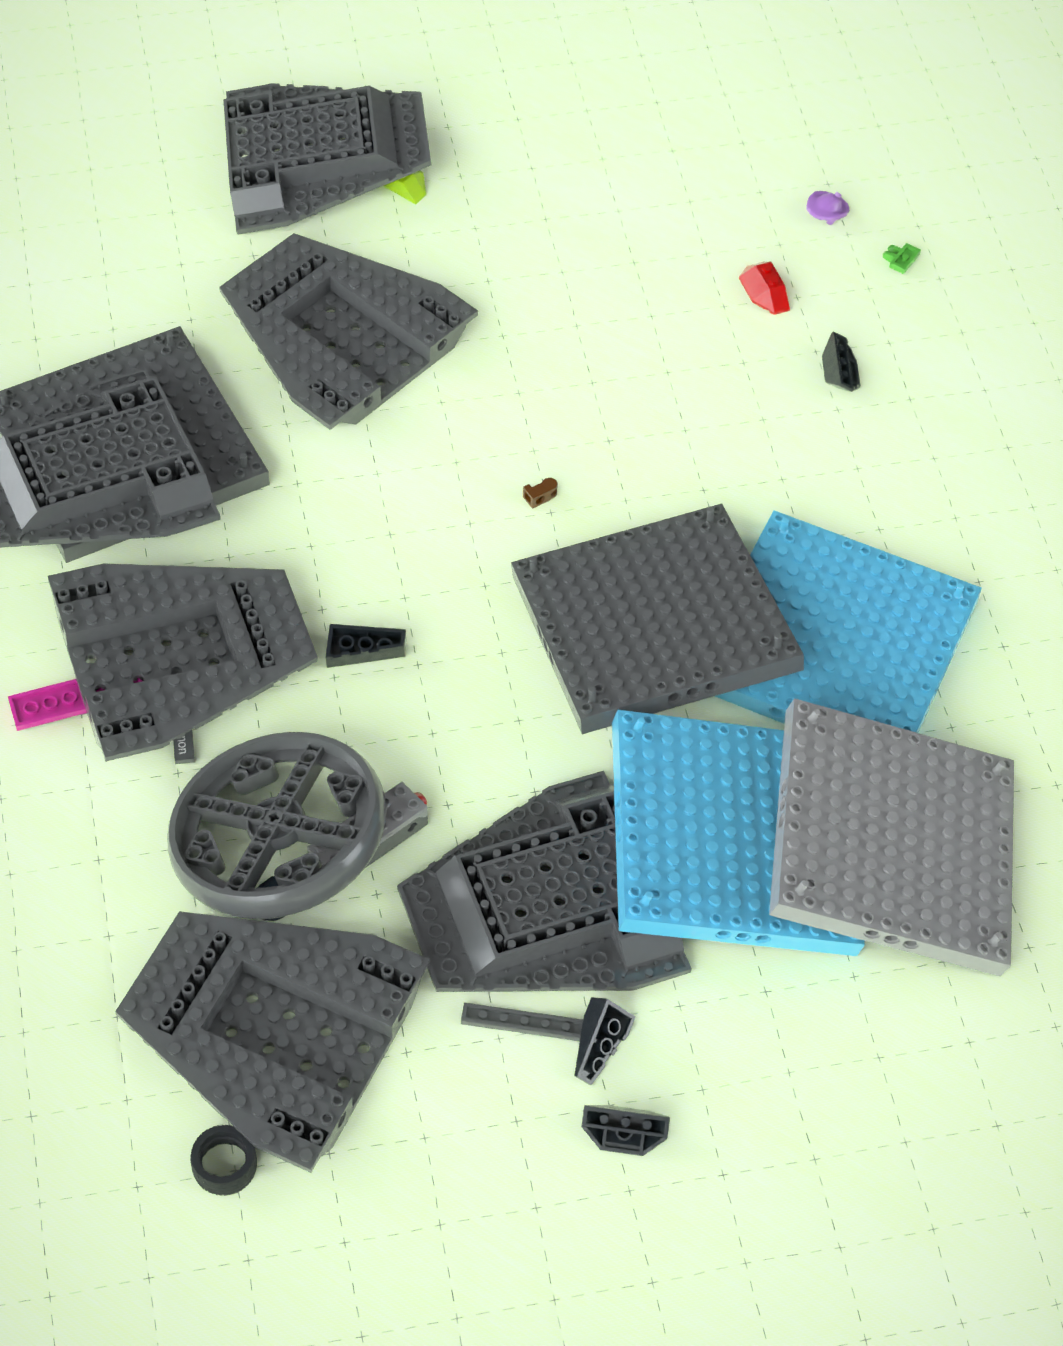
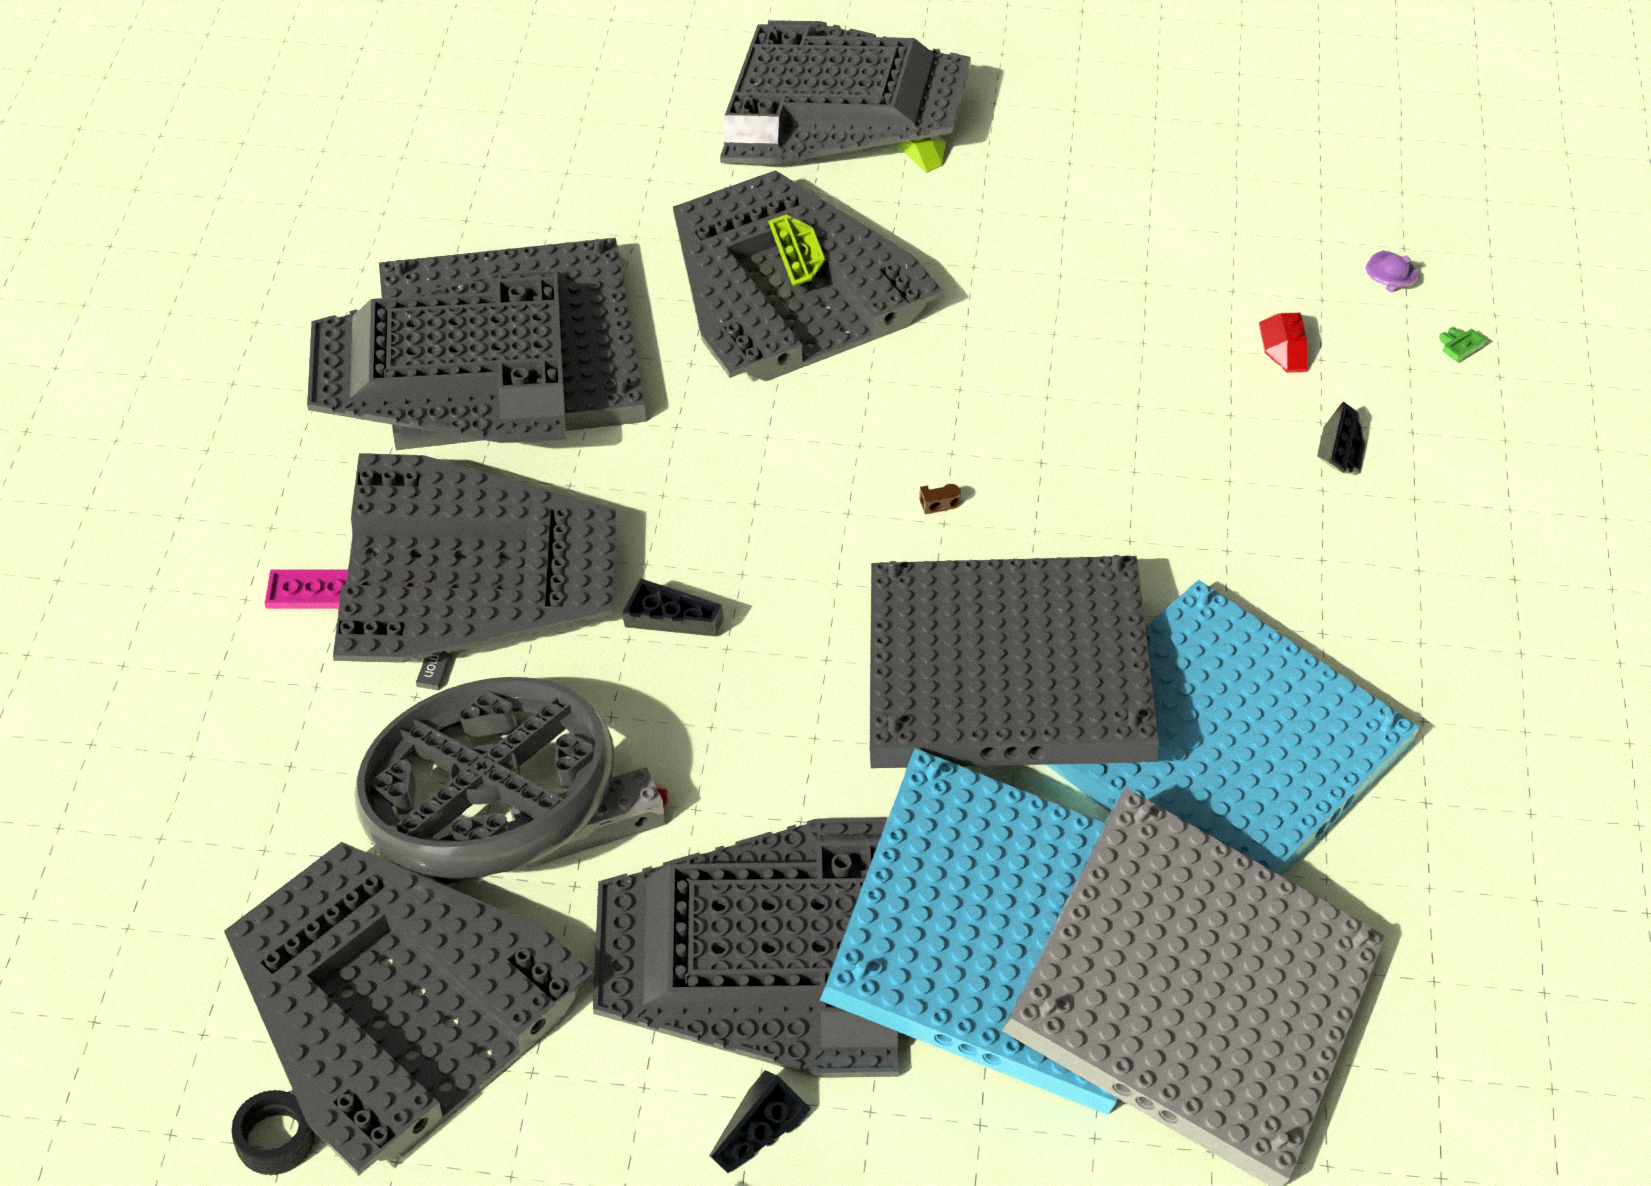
camera: 20 degrees right, 5 degrees down
dark grey tile [461,1002,583,1041] -> none
none -> lime wedge [768,214,825,287]

